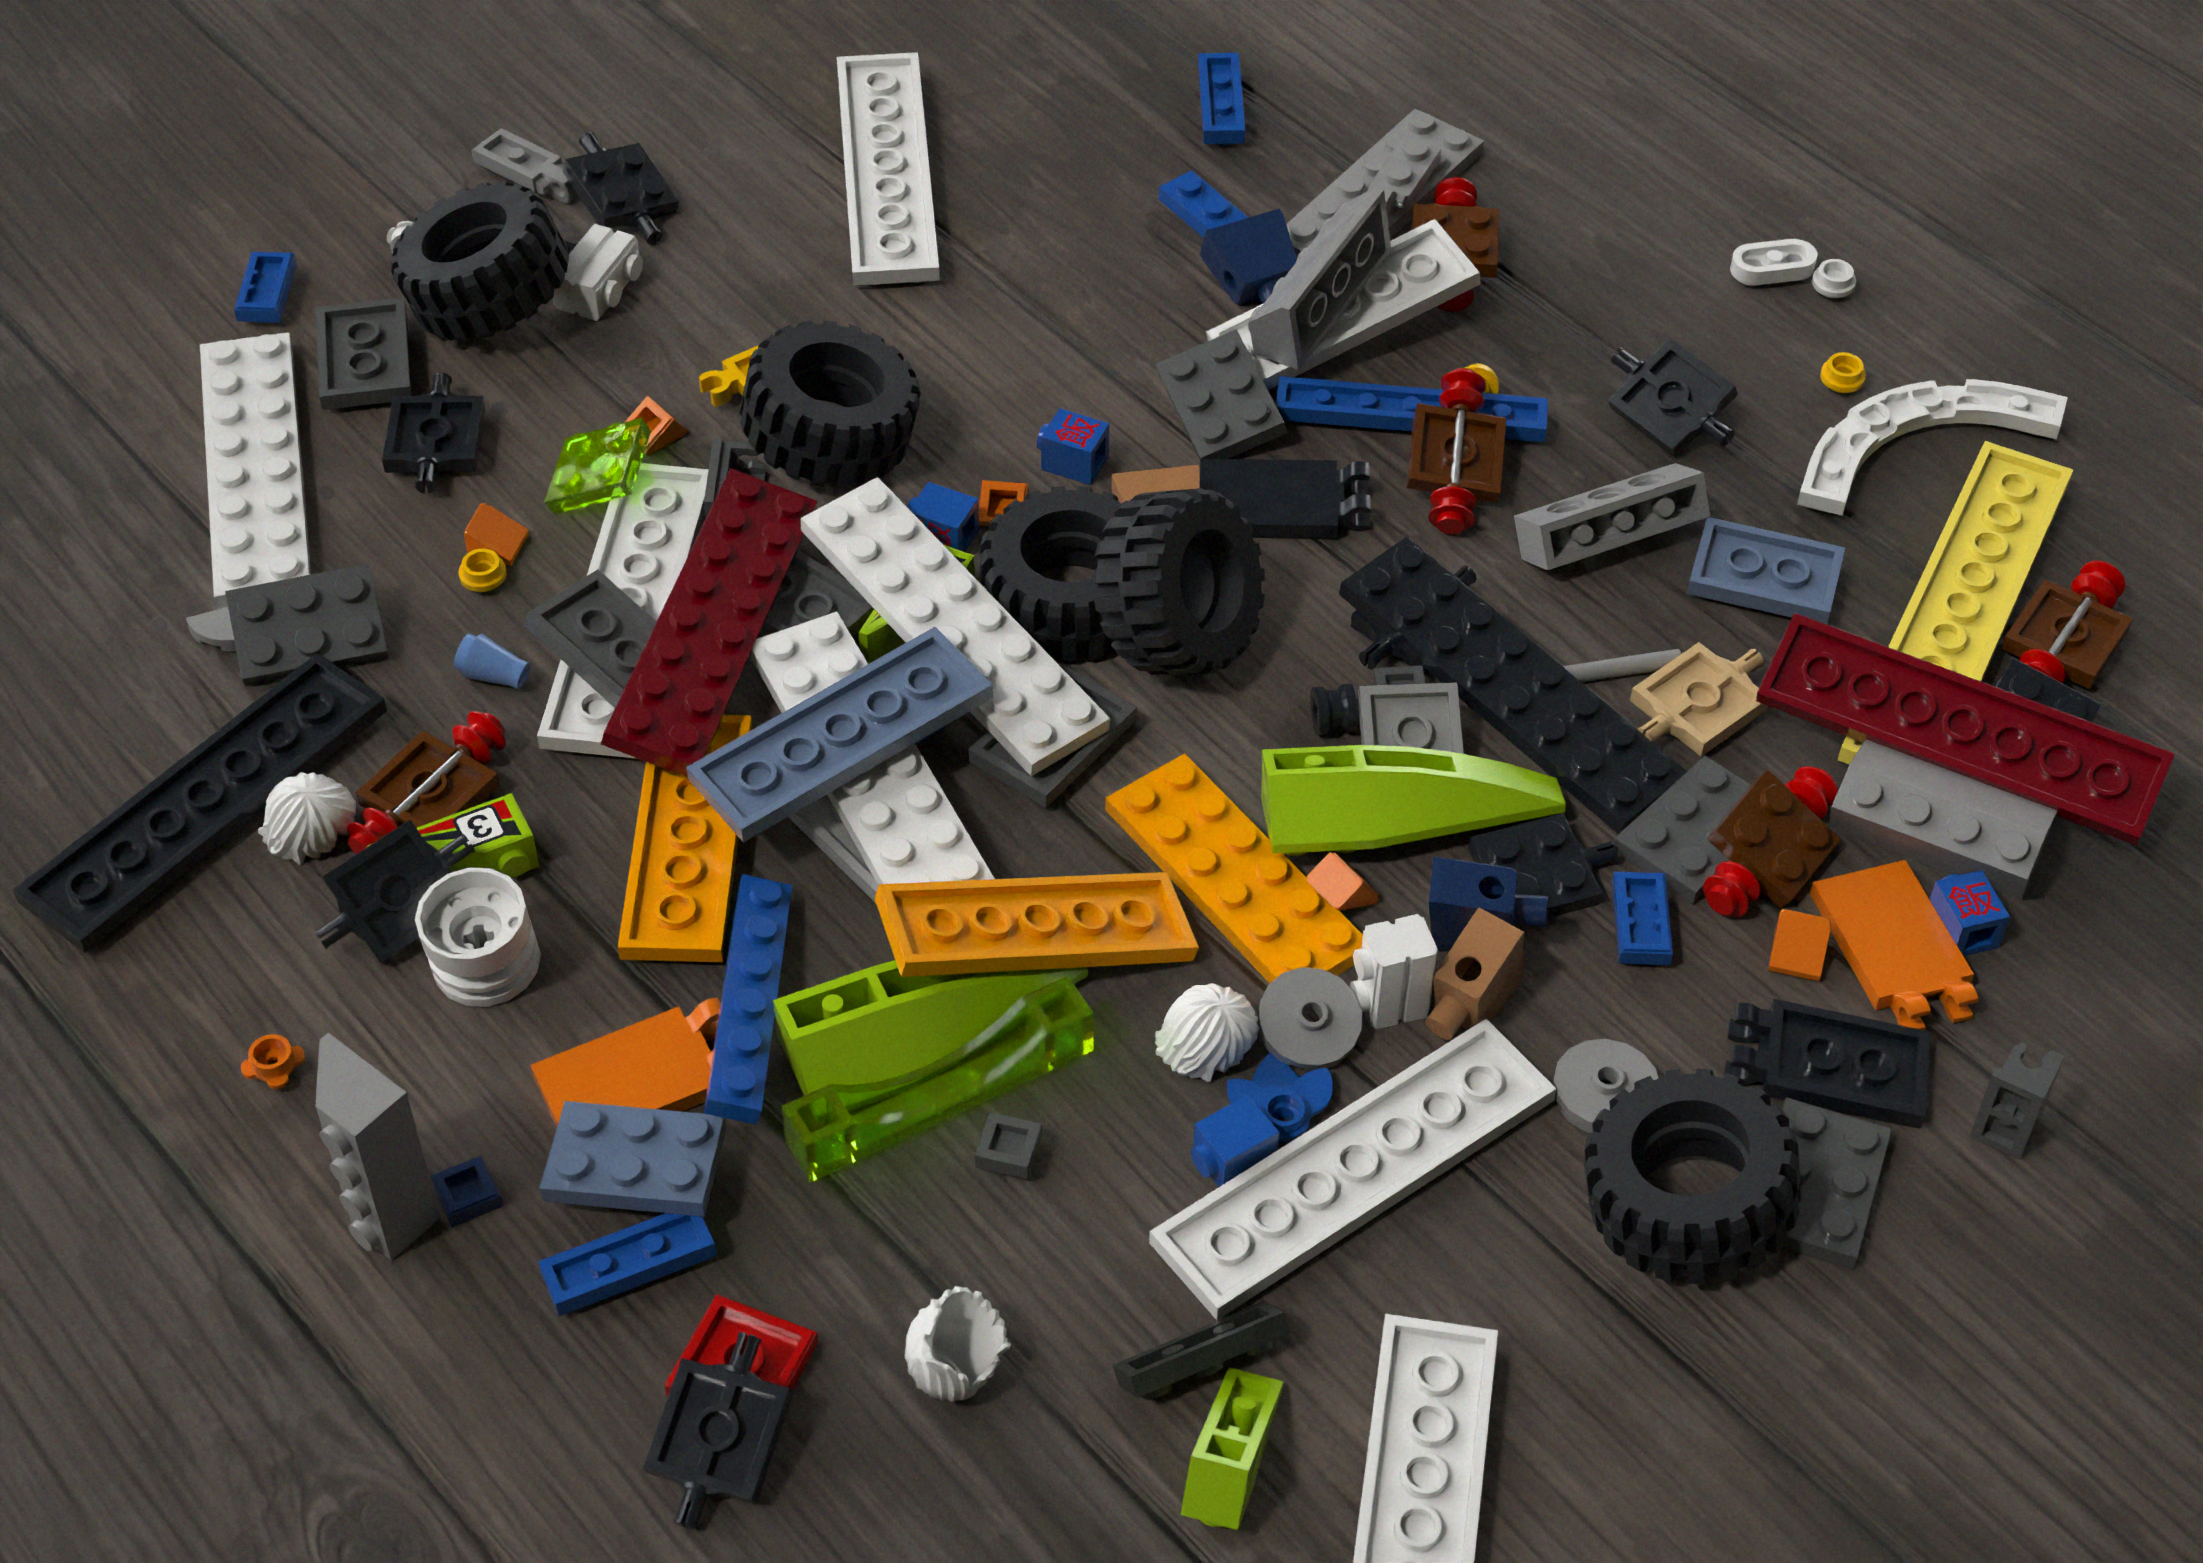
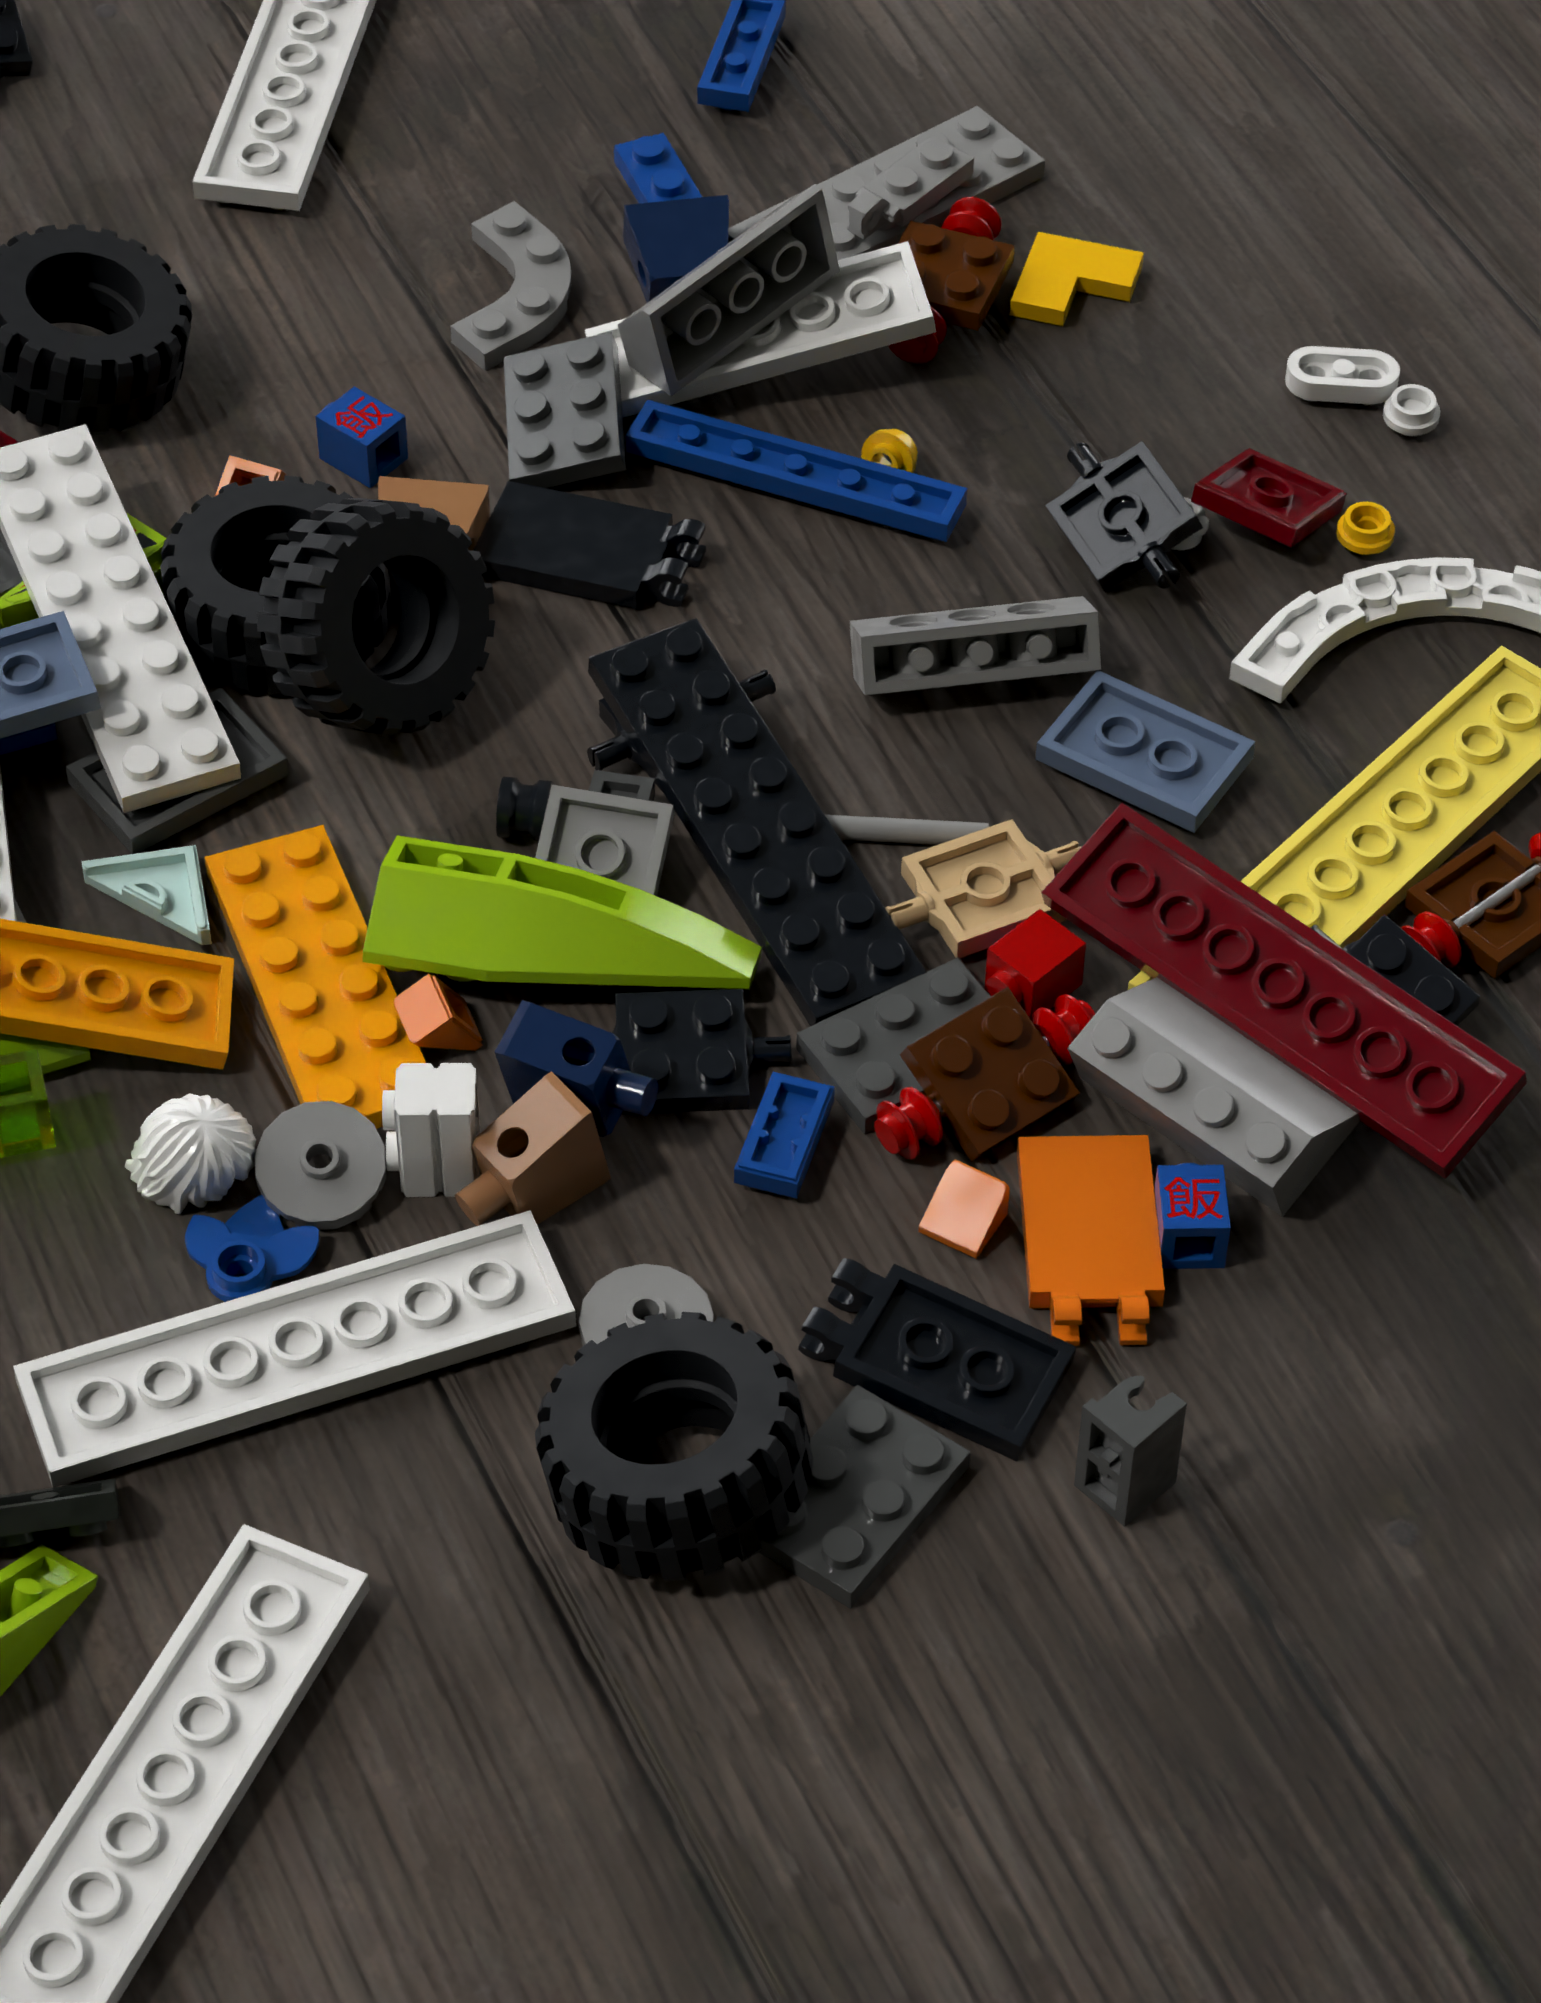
camera: 15 degrees right, 0 degrees up
blue brick [907,482,979,552] -> none
blue brick [1191,1095,1279,1187] -> none
reddish brown plate [1406,368,1506,534] -> none
none -> light aqua tile [81,845,212,945]
none -> light grey plate [450,201,571,371]
none -> red brick [985,909,1086,1023]
none -> yellow tile [1010,232,1144,326]
none -> dark red plate [1191,448,1347,547]

